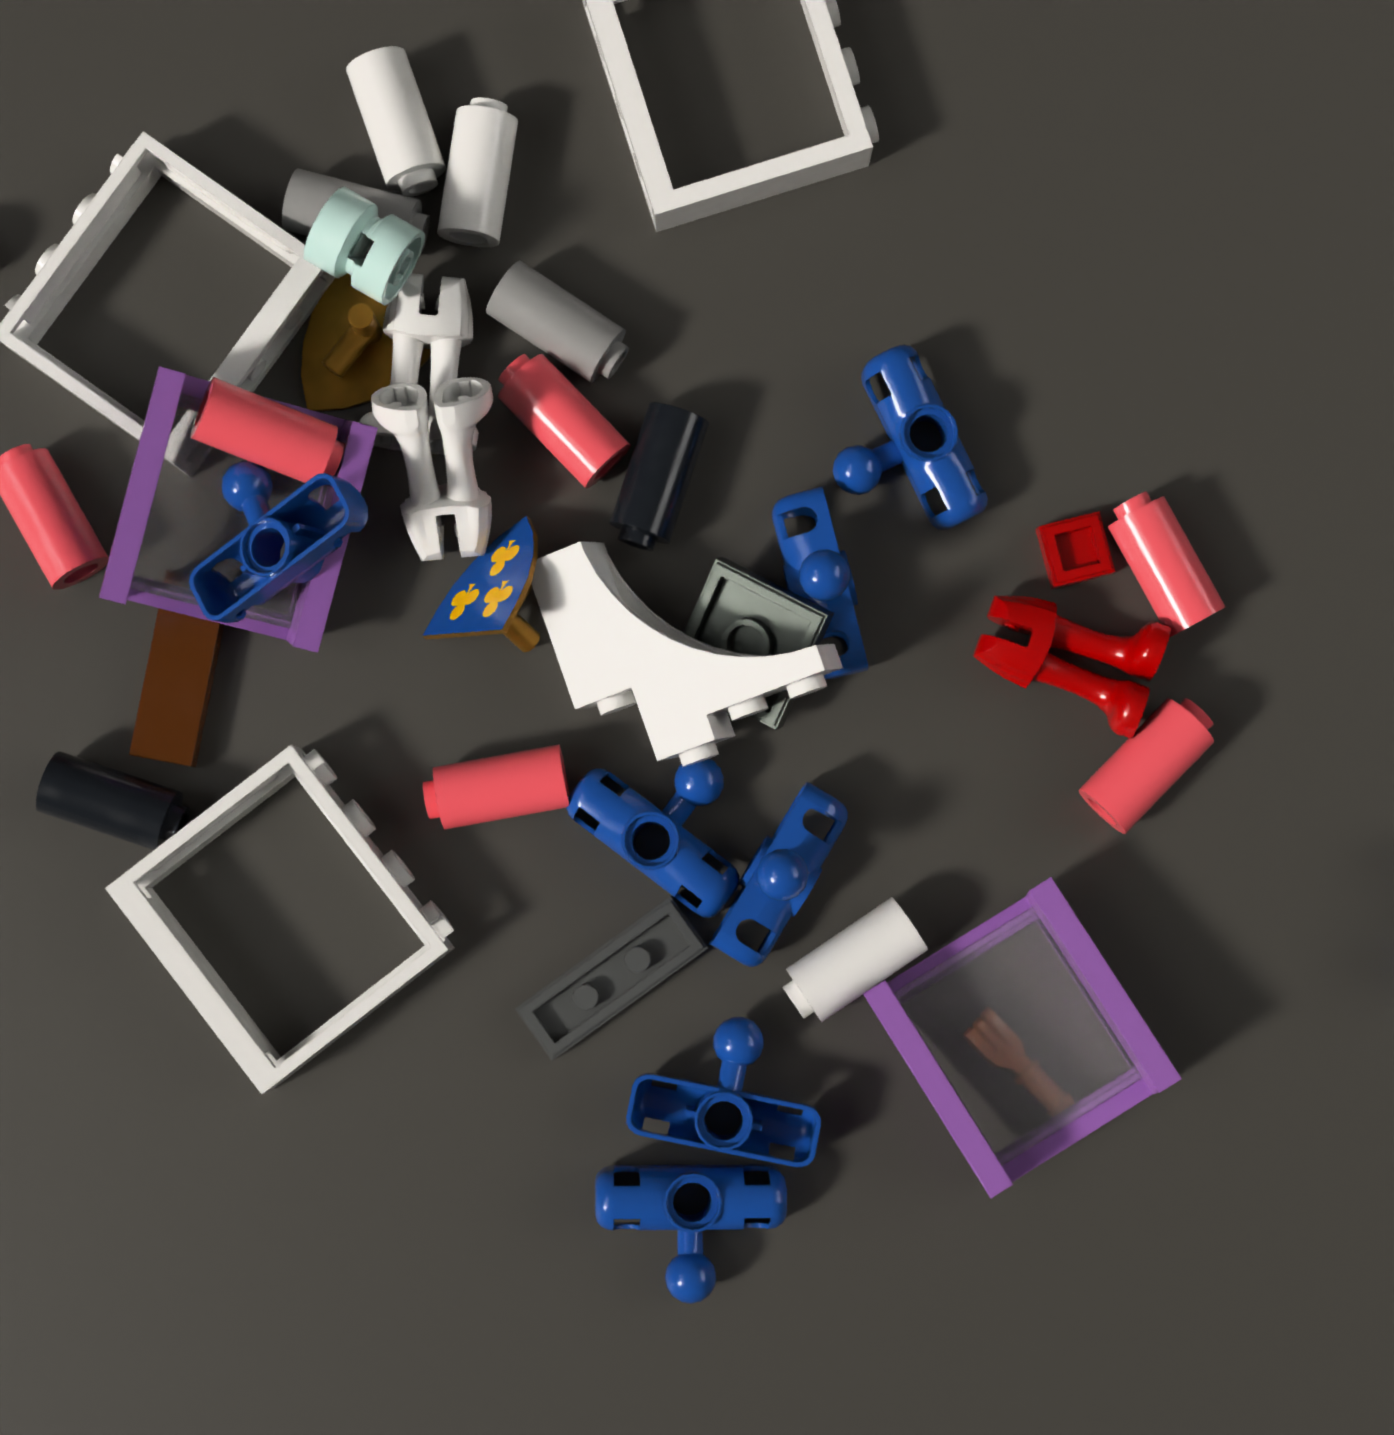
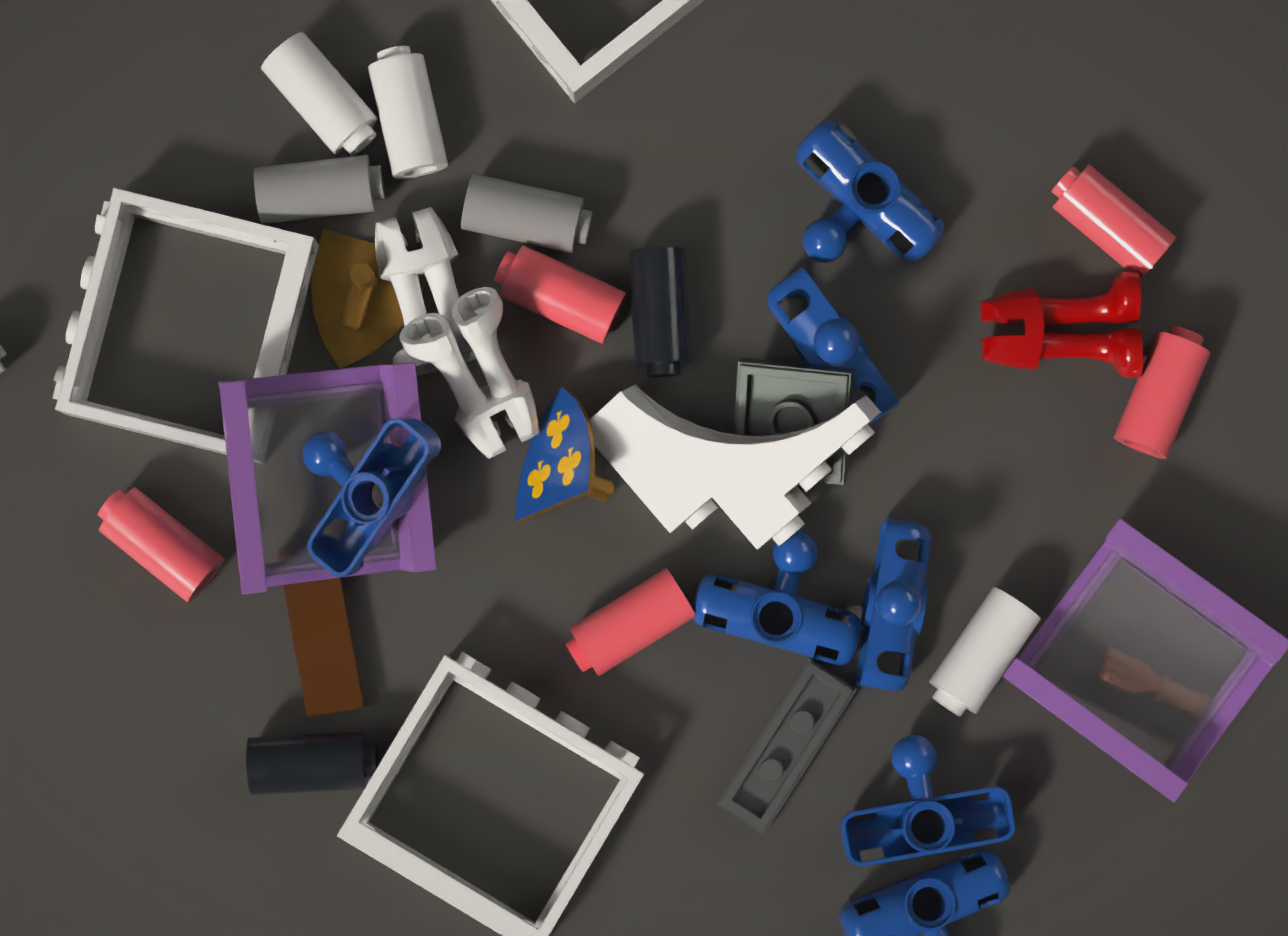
camera: 25 degrees left, 0 degrees up
coral brick [190,377,345,483] -> none
light aqua wheel [304,186,425,306] -> none
red tile [1035,511,1116,590] -> none

